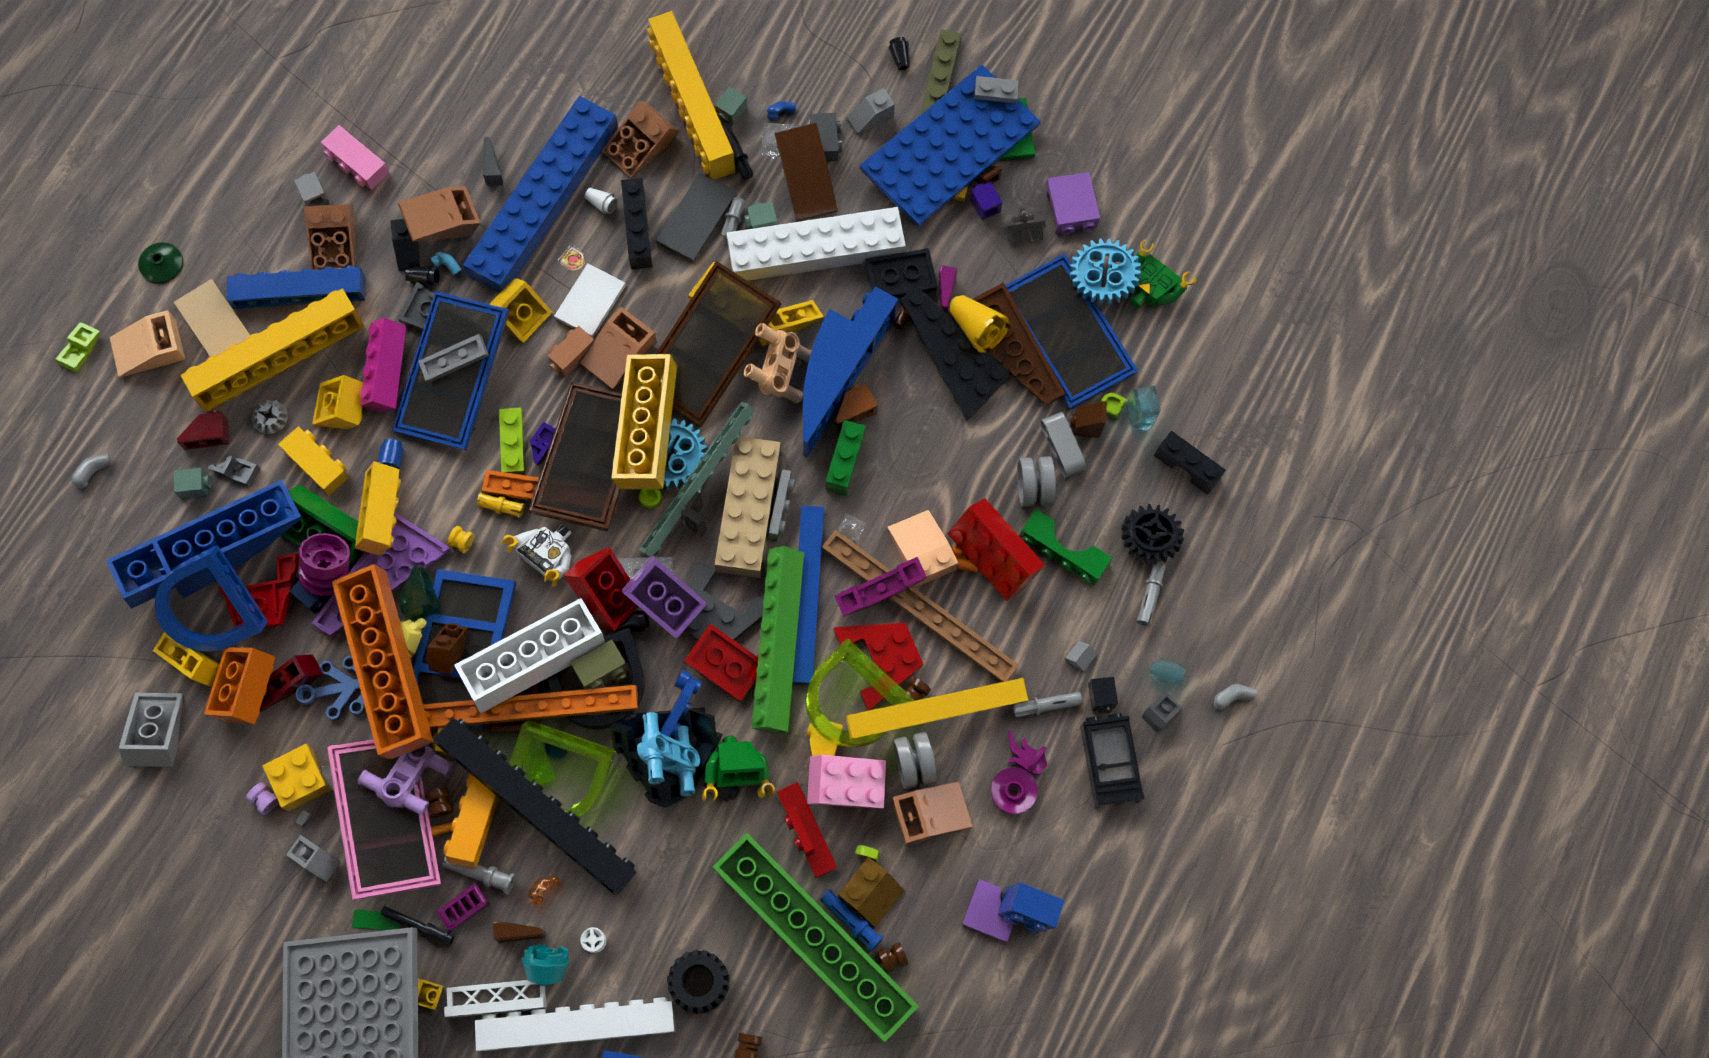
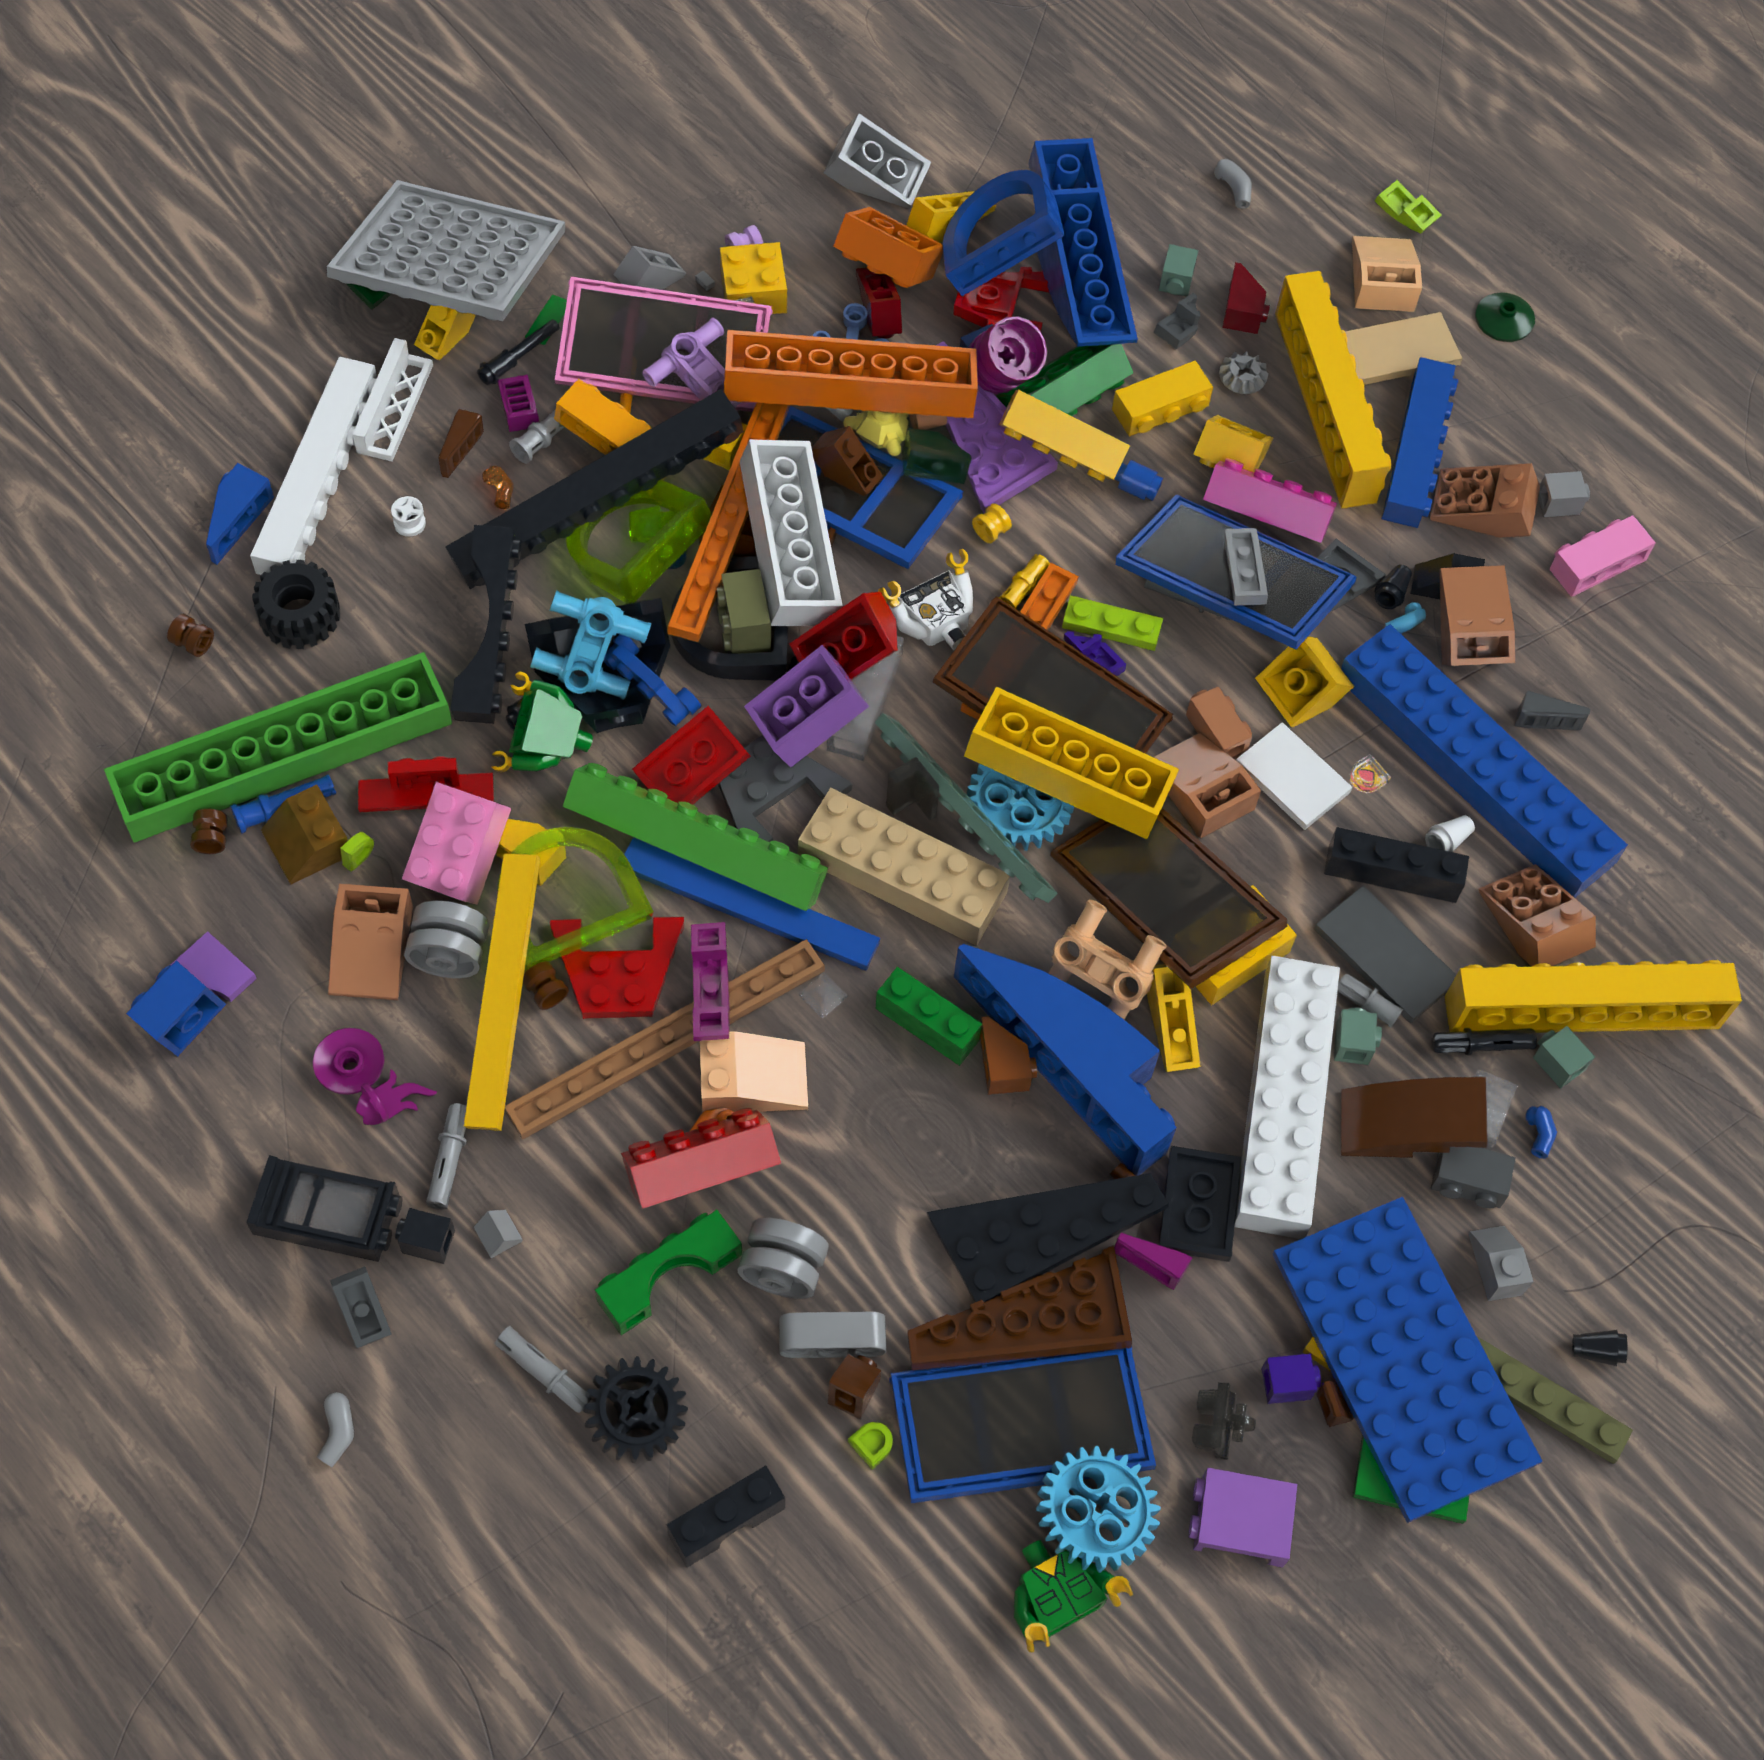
camera: 110 degrees right, 10 degrees down
reddish brown wheel [425,787,453,818] -> none
teal cone [521,944,570,986] -> none
lime tile [639,489,662,509] -> none
light grey plate [769,469,795,541] -> none
yellow cone [949,295,1009,353] -> none
light grey plate [974,76,1019,104] -> none
clear light blue brick [1126,386,1161,431] -> none
clear light blue brick [1149,658,1185,686] -> none
none -> black arch [450,525,521,724]

